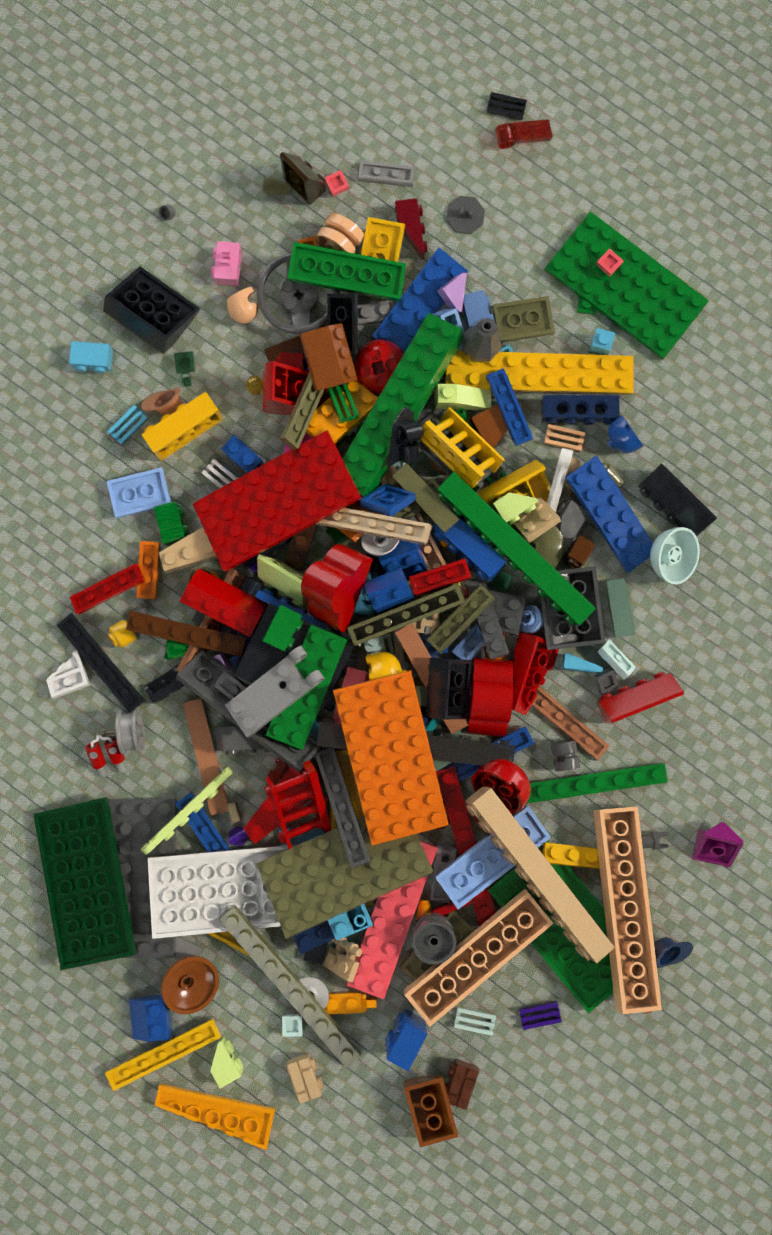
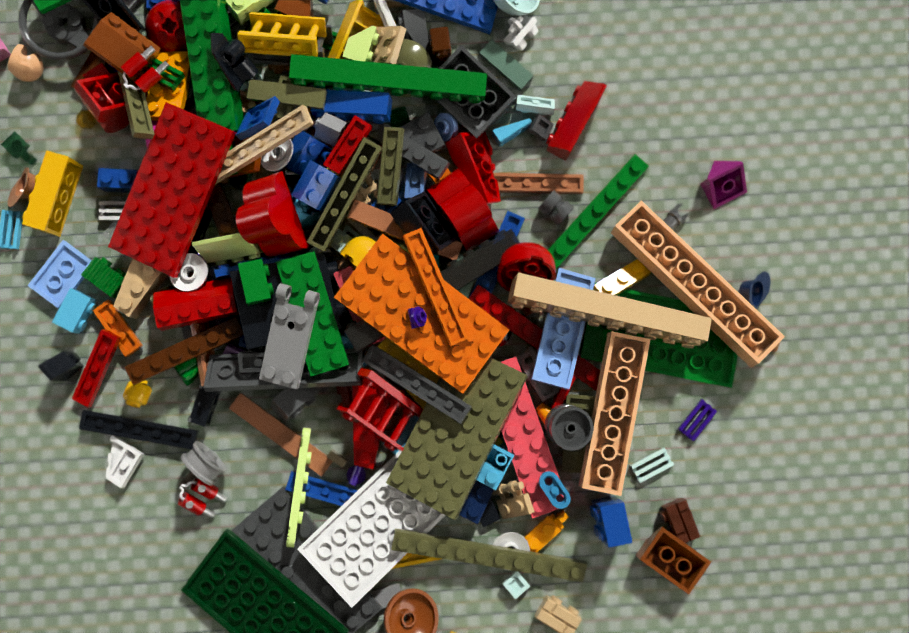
camera: 40 degrees left, 0 degrees up
none -> black slope [38,351,84,381]
none -> medium azure brick [52,288,98,334]
none -> red piece [121,46,170,93]
none -> white dish [169,253,208,292]
none -> light grey brick [314,113,347,147]
none -> orange tile [402,228,469,347]
none -> dark purple plate [407,307,427,329]
none -> white hips [503,15,538,51]
none -> dark azure plate [539,471,571,509]

